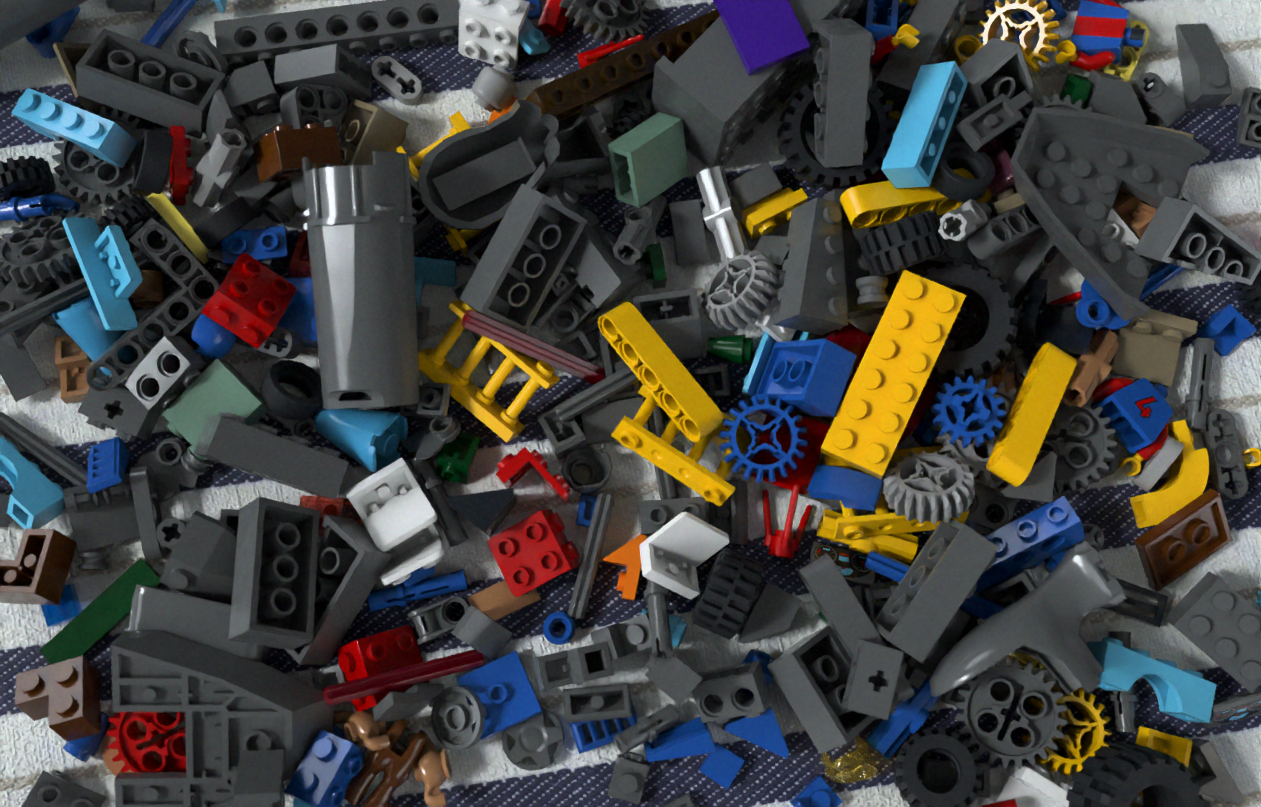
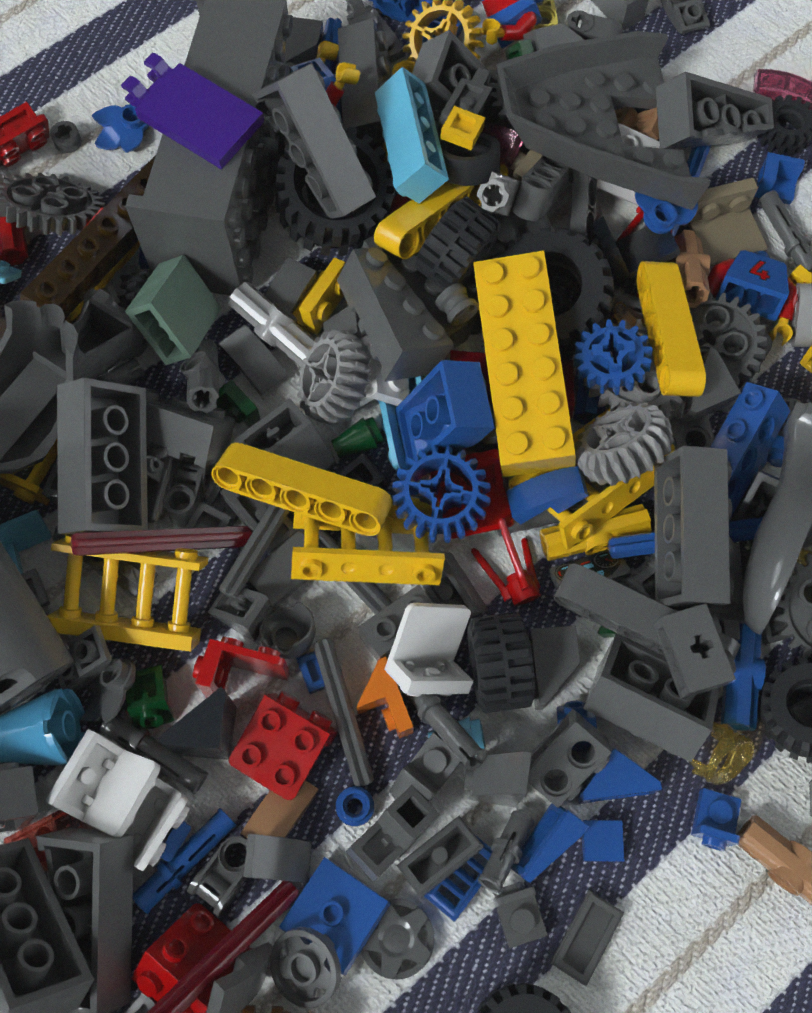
camera: 25 degrees left, 10 degrees down
none -> yellow plate [440,106,486,151]

